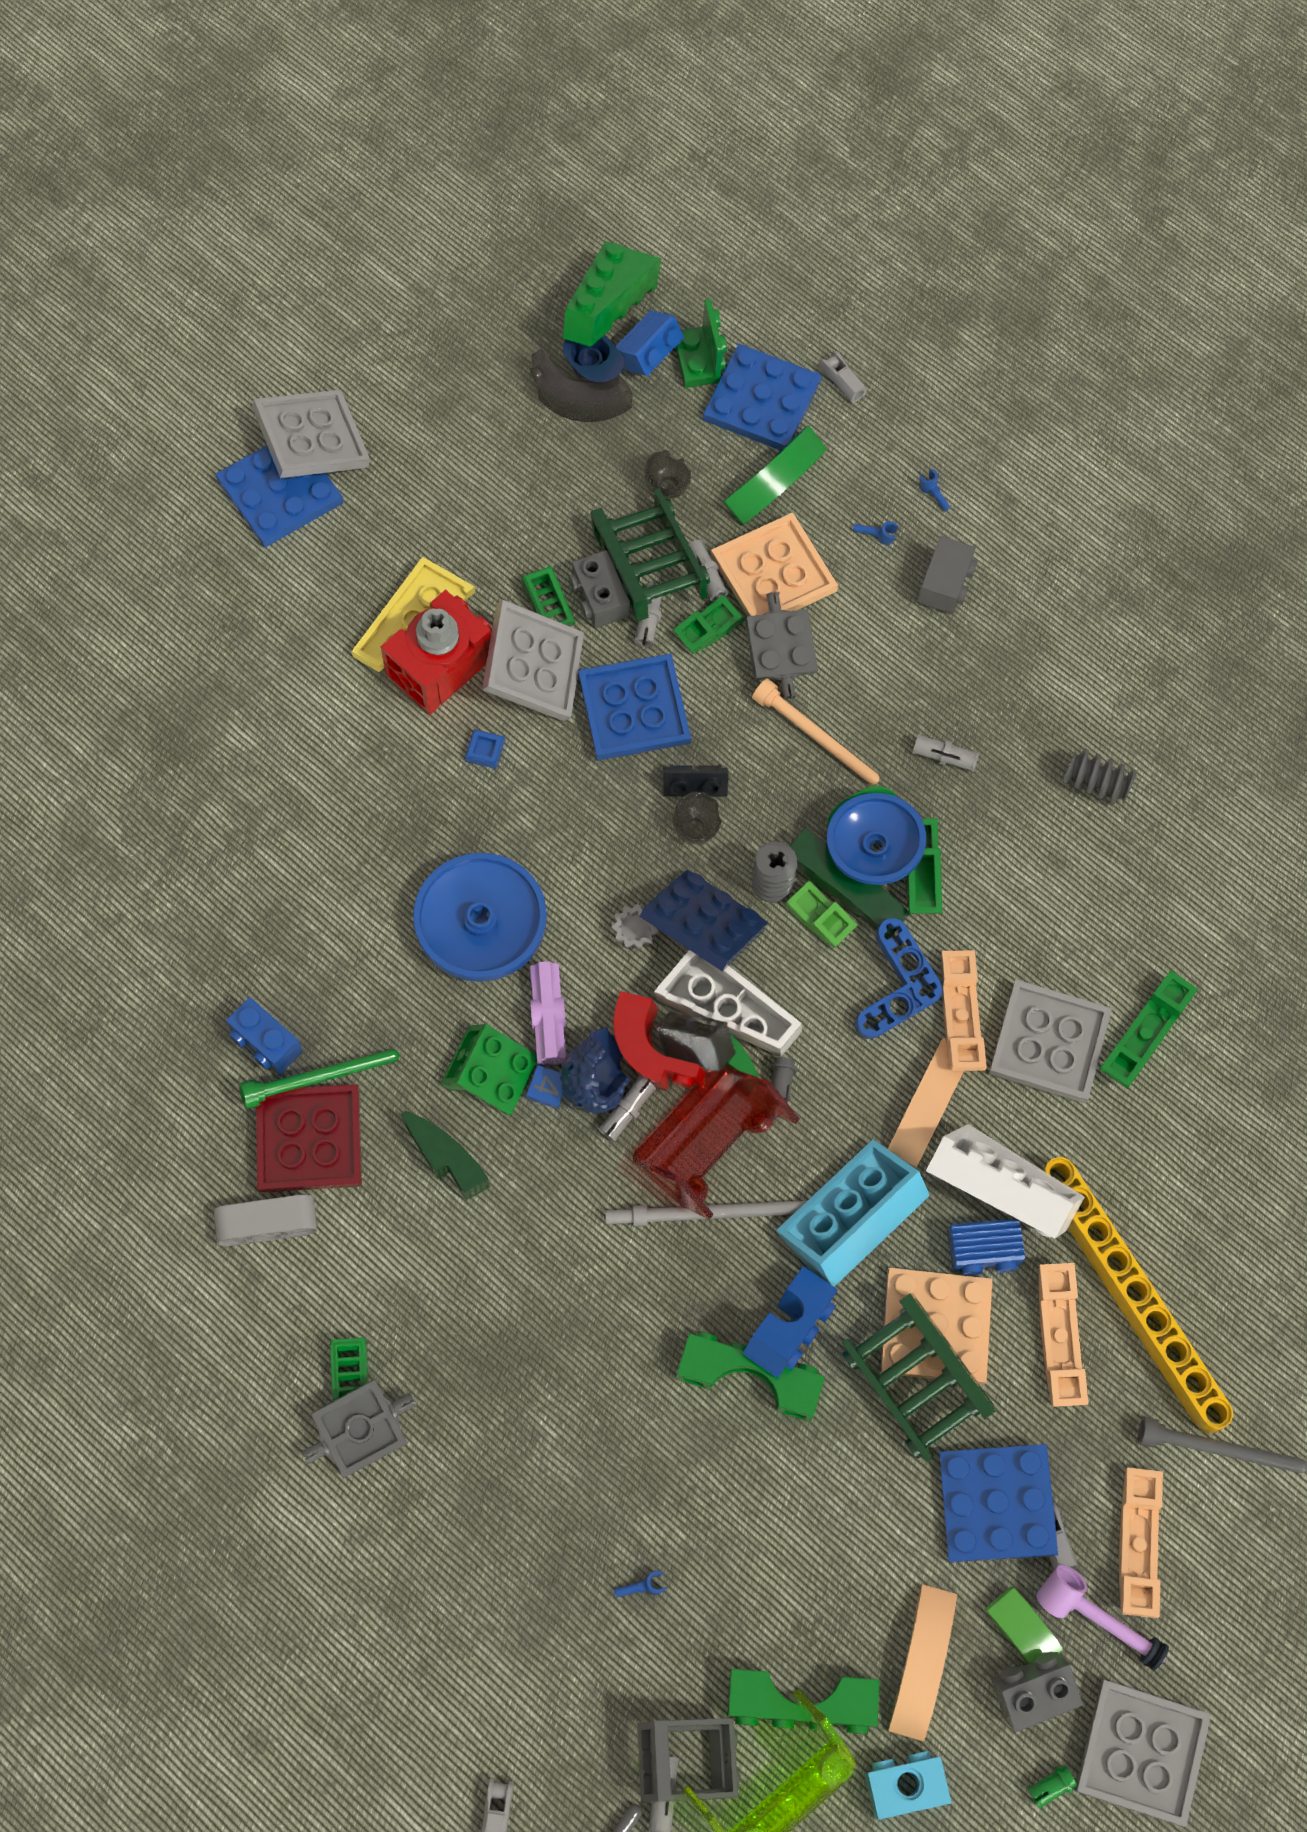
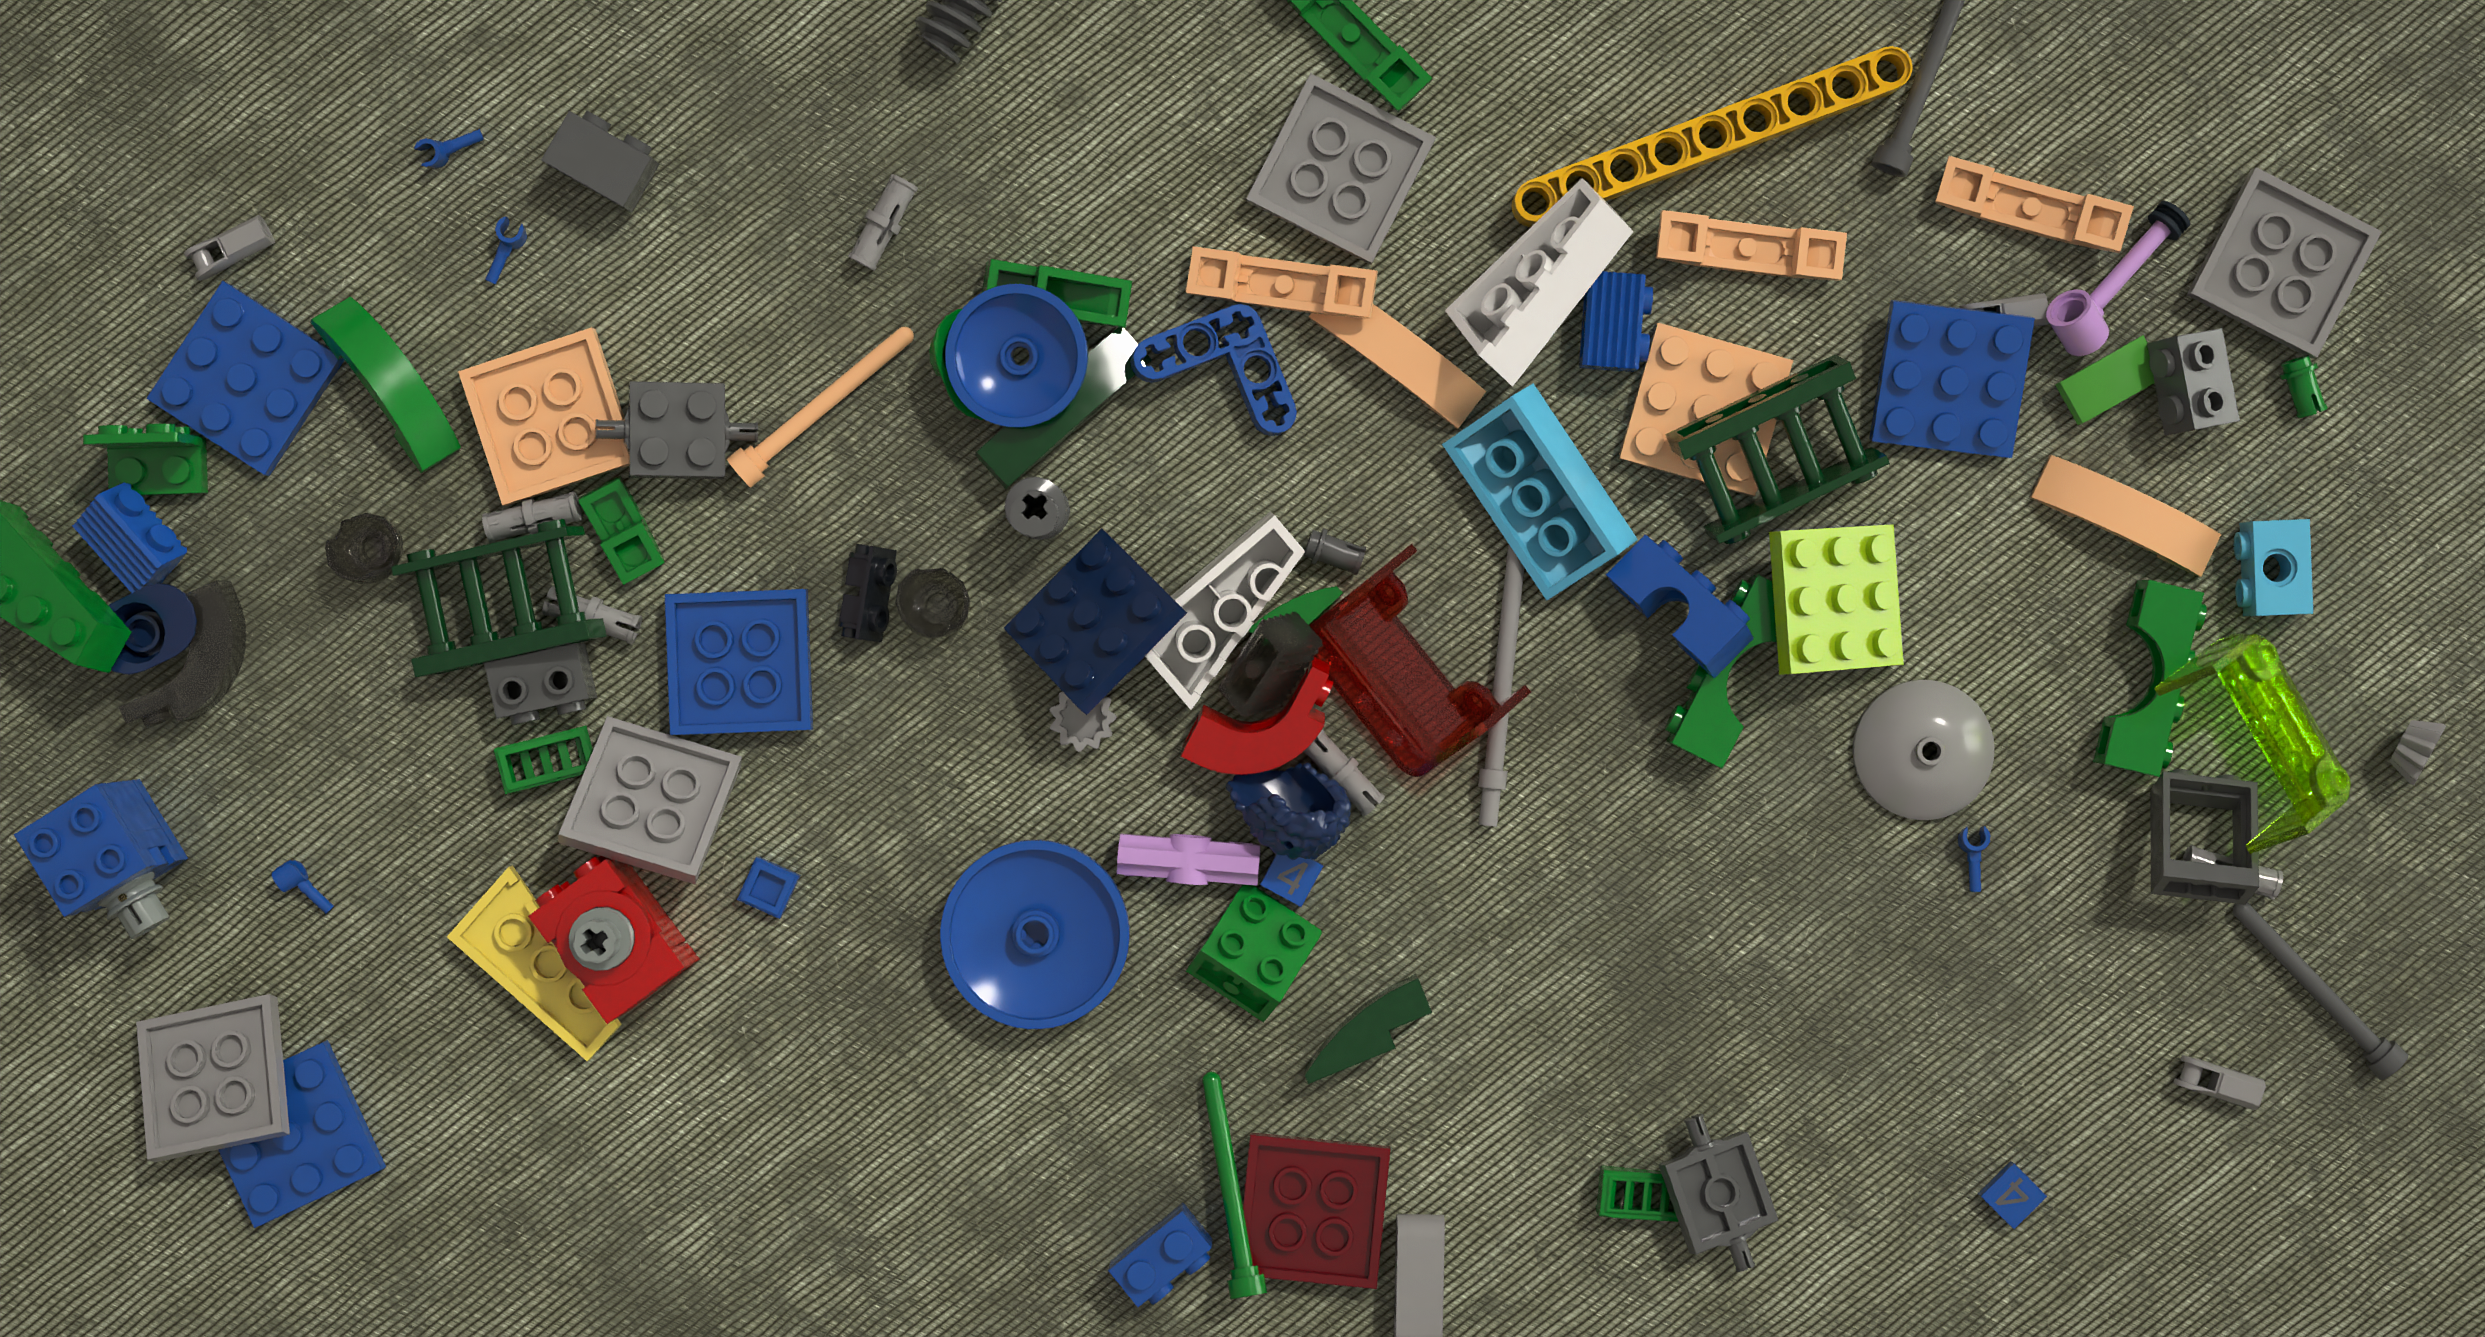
camera: 75 degrees left, 20 degrees up
bright green slope [784,880,858,948] -> none
none -> blue piece [14,779,188,939]
none -> blue hand [272,860,334,914]
none -> plate [1769,524,1904,675]
none -> light grey dish [1852,680,1994,820]
none -> blue tile [1978,1161,2047,1229]

